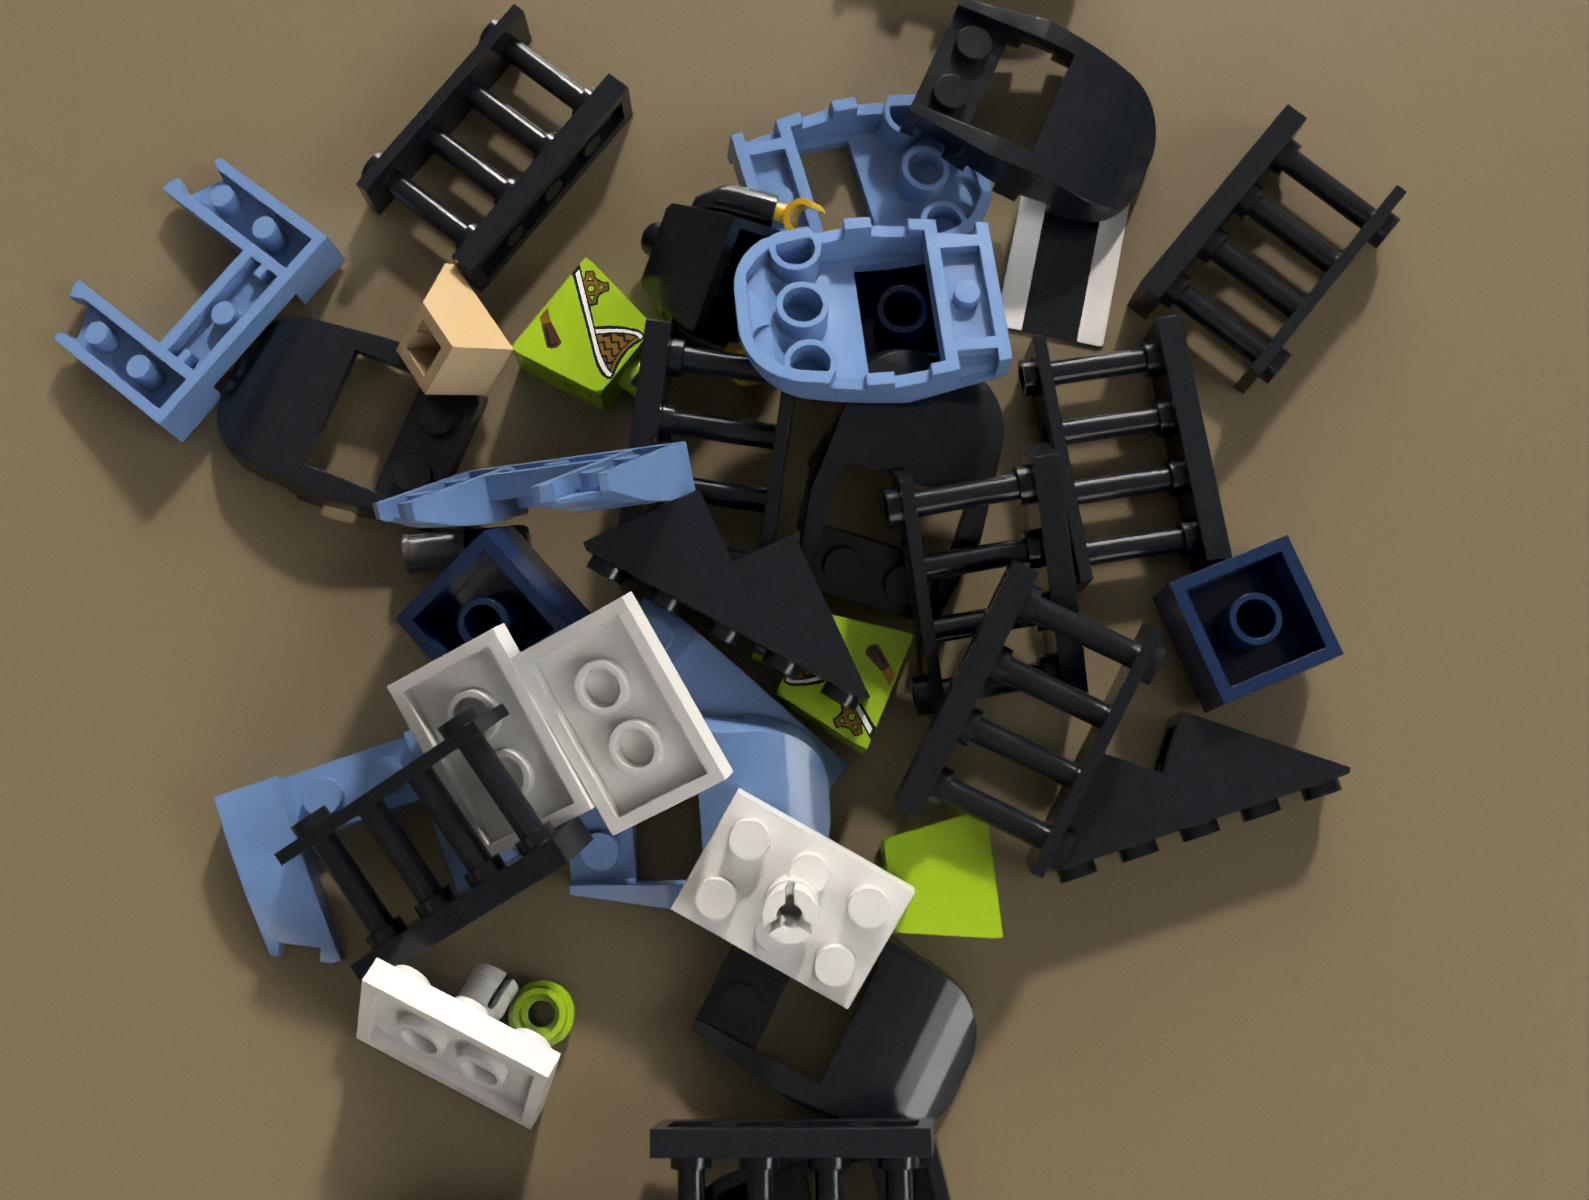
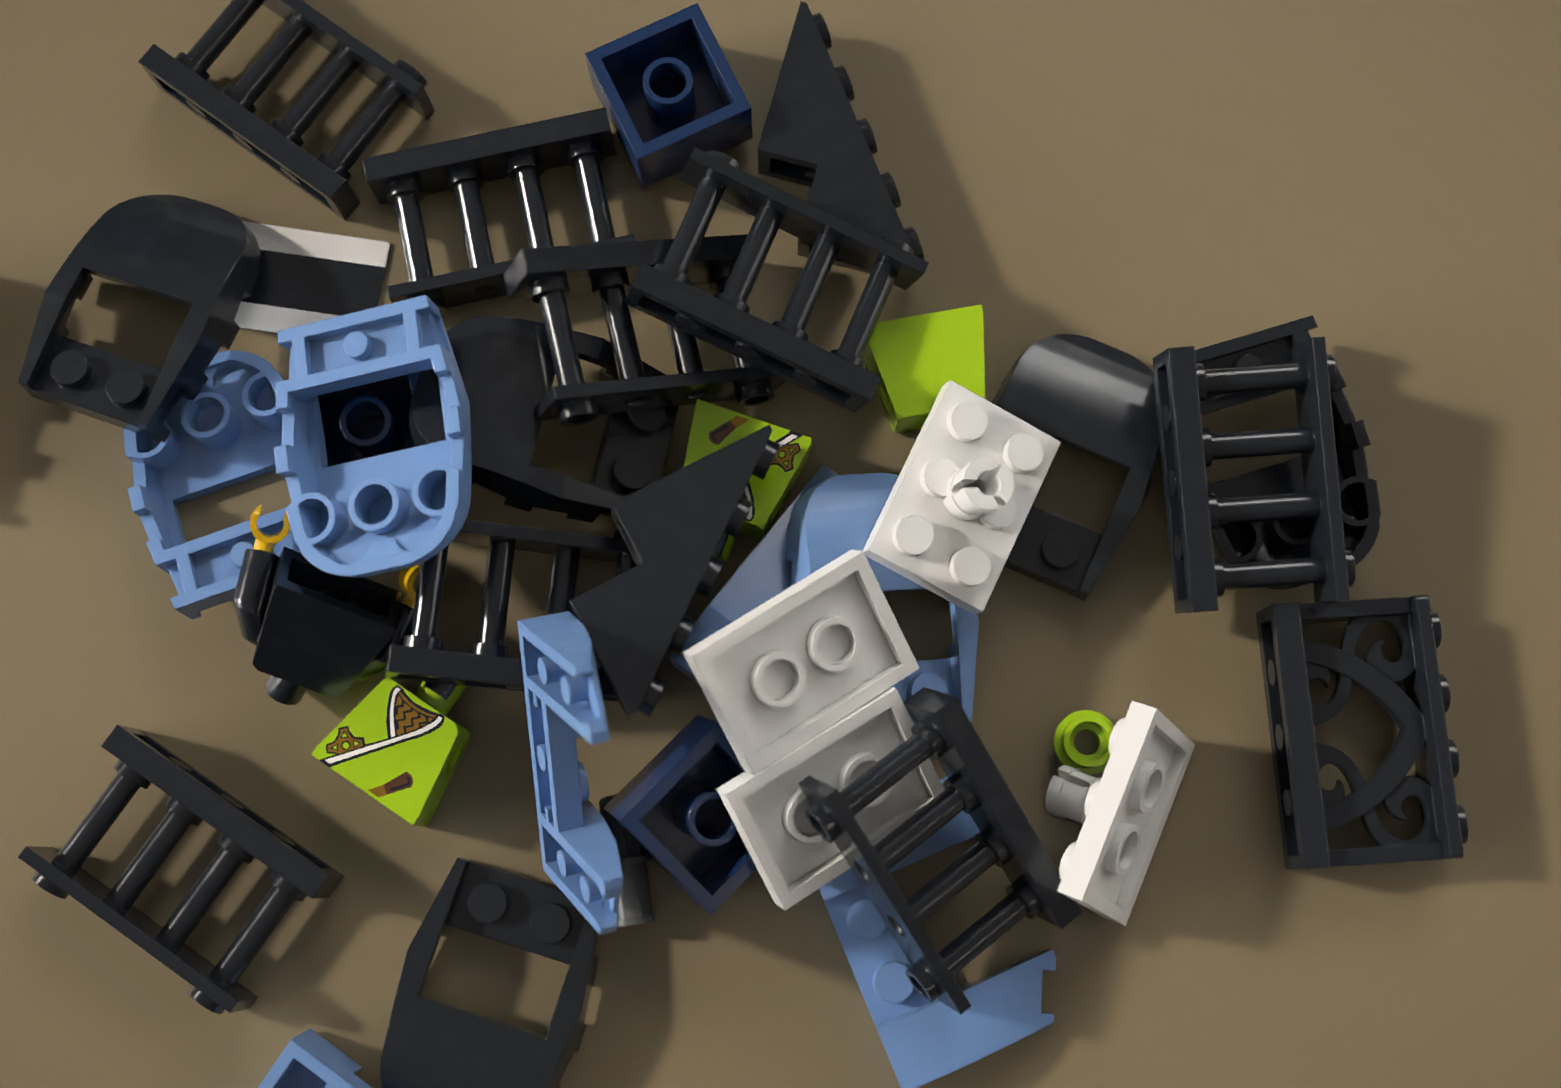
camera: 90 degrees left, 0 degrees up
tan slope [396,263,514,396] -> none

